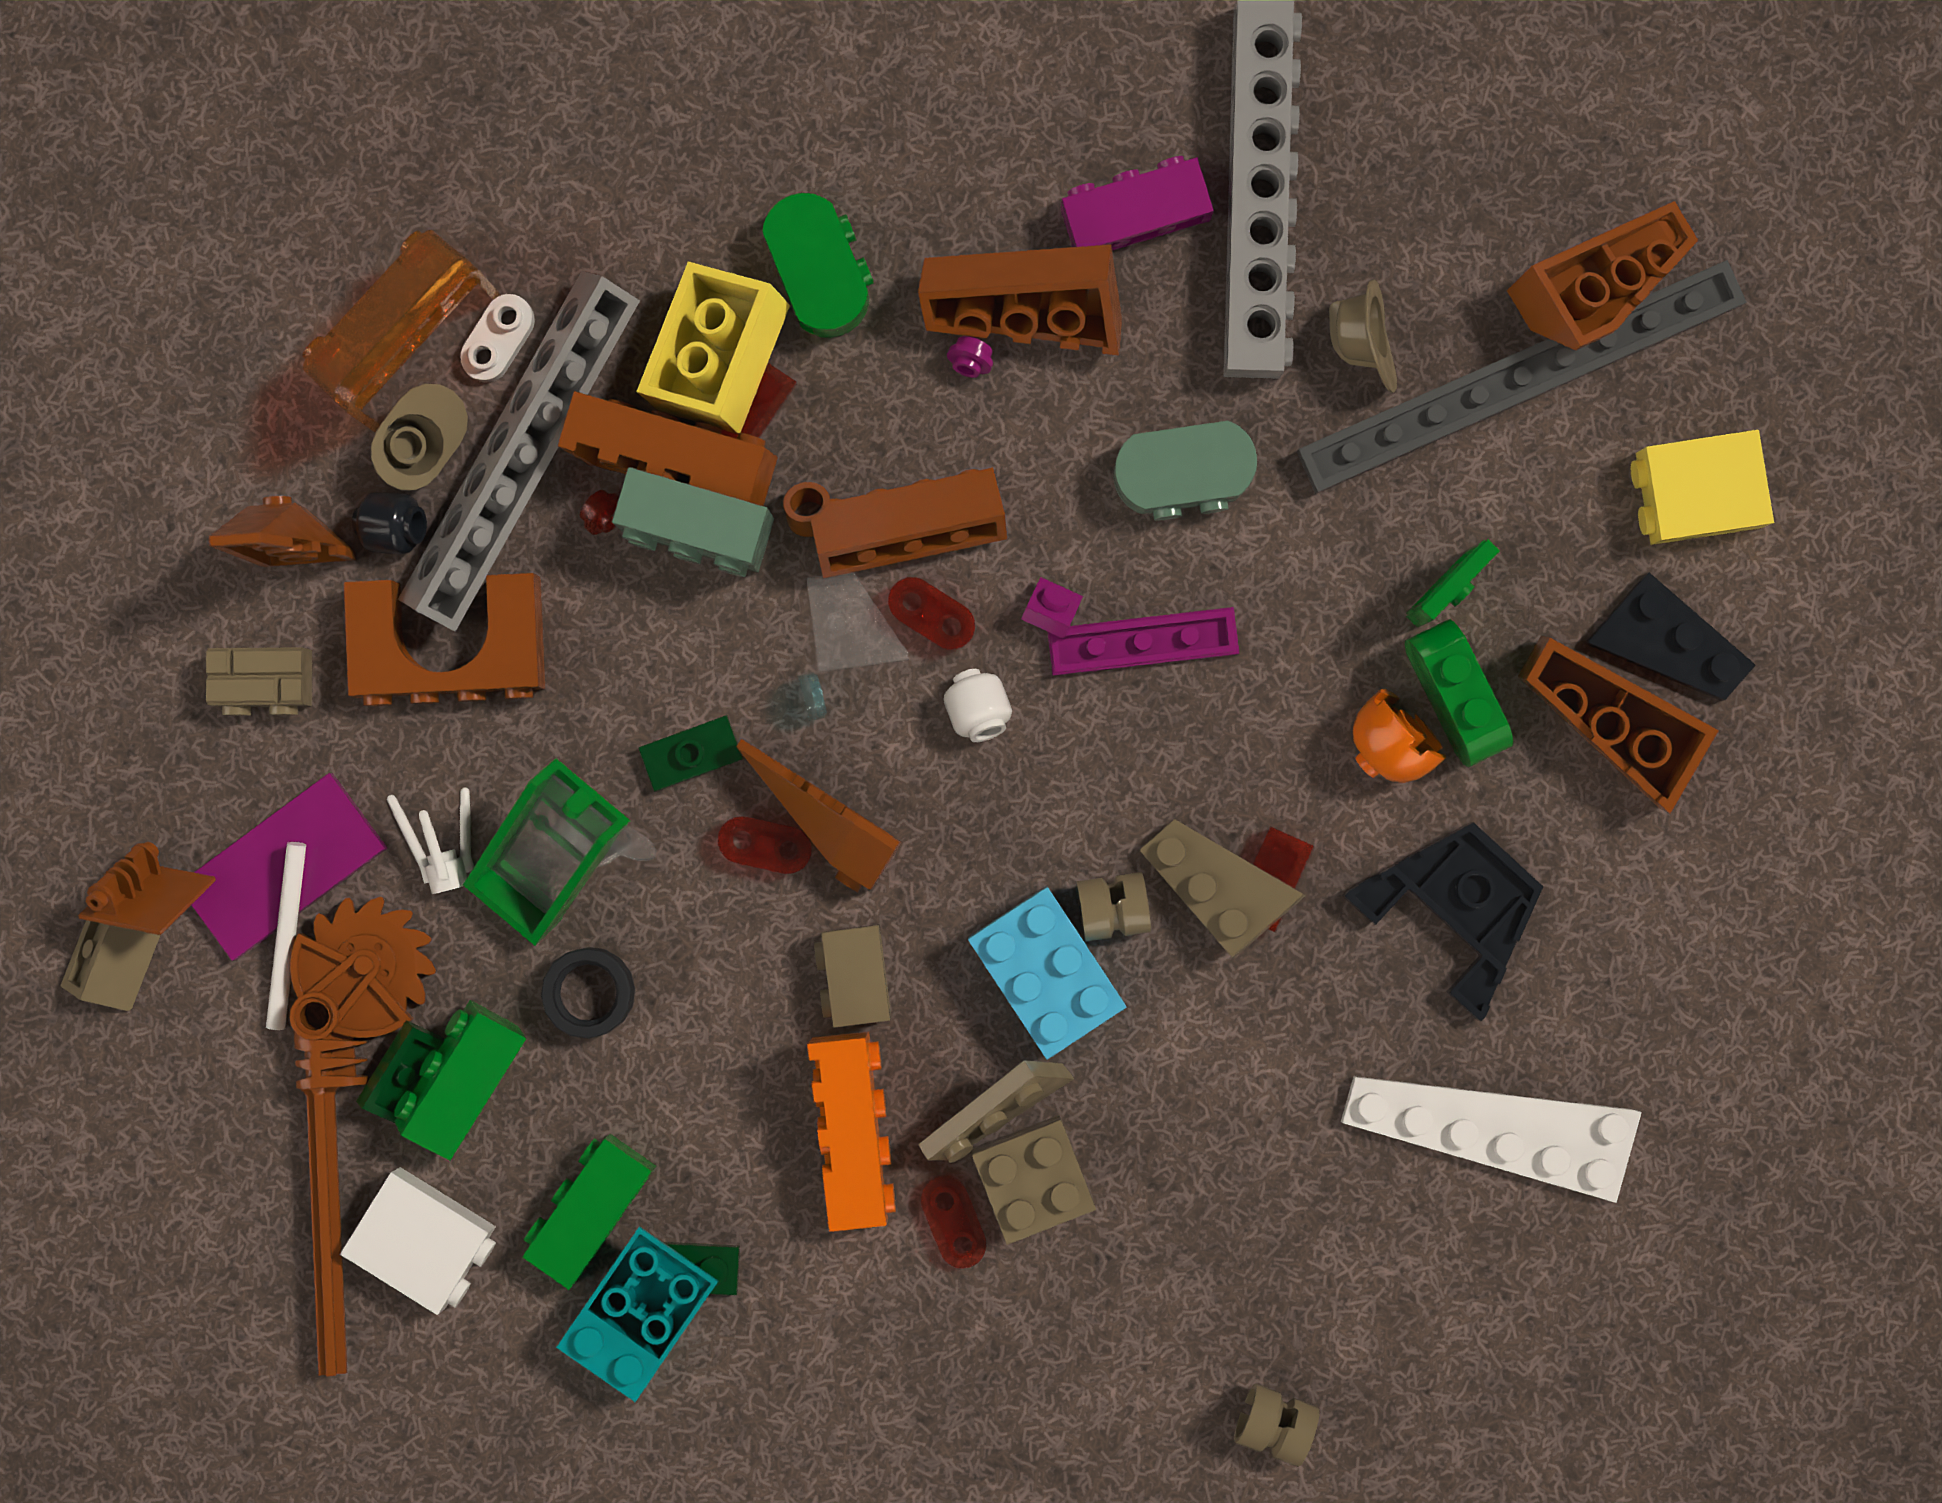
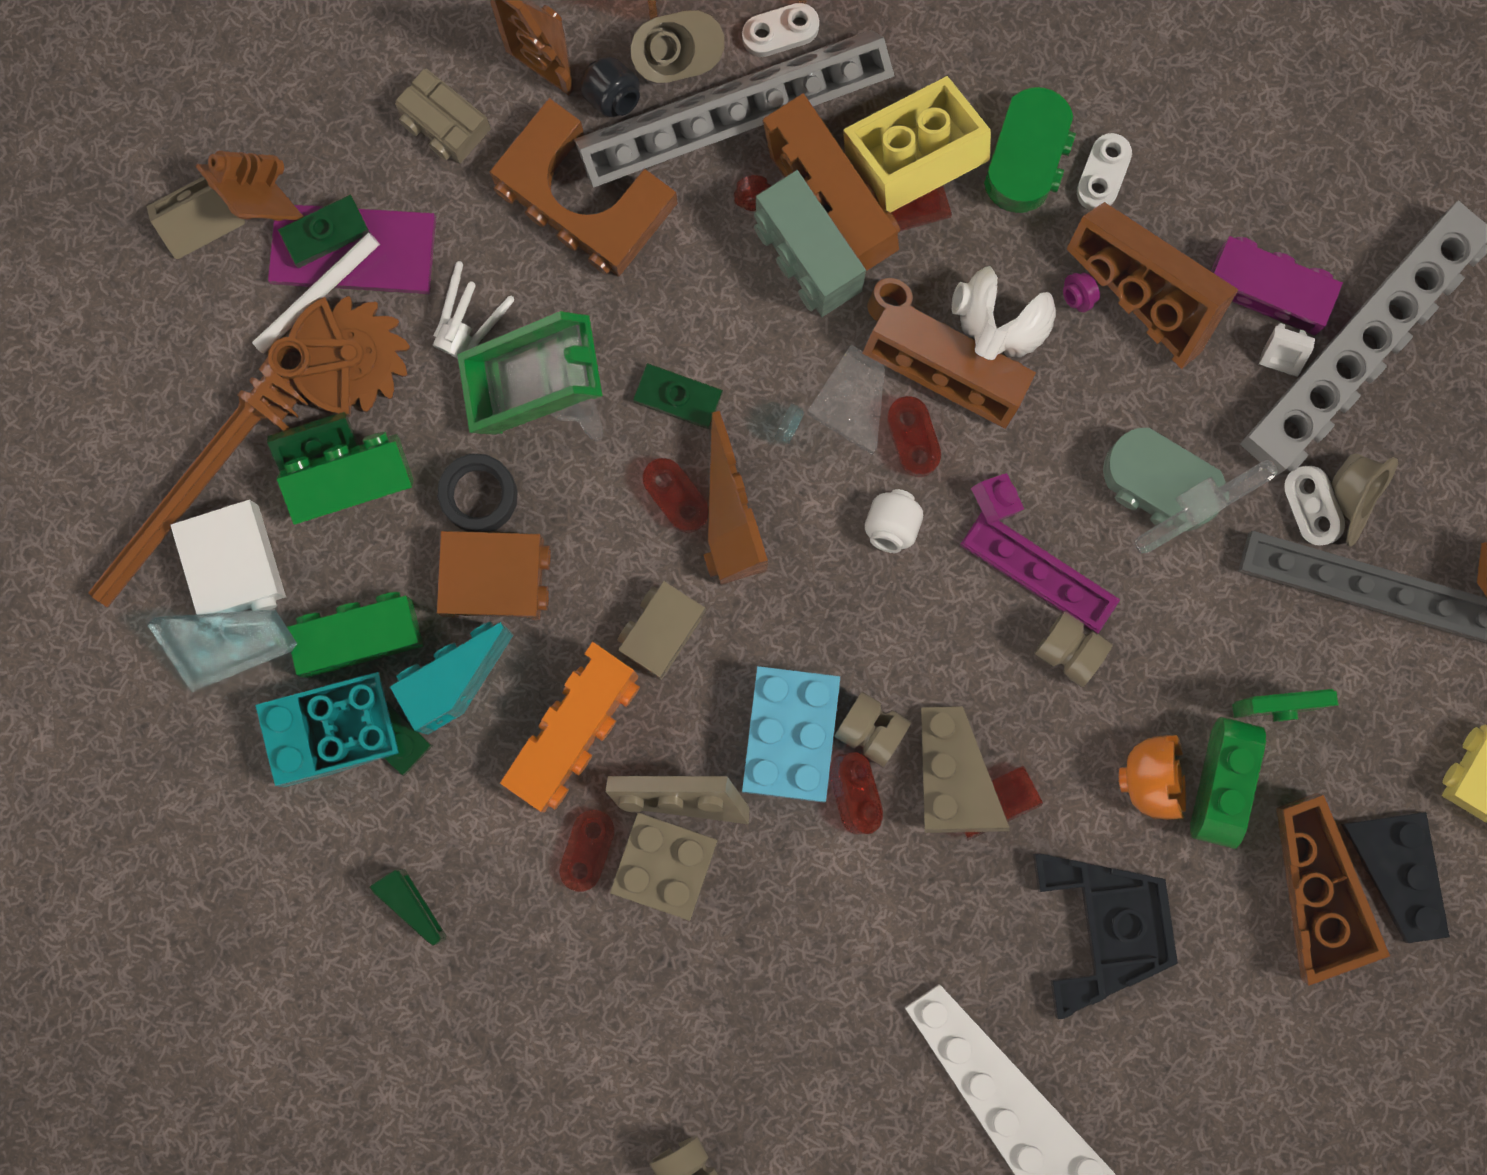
camera: 40 degrees right, 5 degrees down
none -> clear light blue wing [147,609,297,692]
none -> dark green plate [278,194,370,269]
none -> dark green slope [369,869,447,946]
none -> teal slope [390,621,513,735]
none -> dark orange panel [437,531,551,620]
none -> clear red plate [829,752,883,835]
none -> white animal [952,266,1056,360]
none -> dark tan wheel [1034,611,1113,687]
none -> white plate [1077,133,1132,210]
none -> clear piece [1134,460,1278,553]
none -> white tile [1259,323,1315,377]
none -> white plate [1284,466,1345,545]

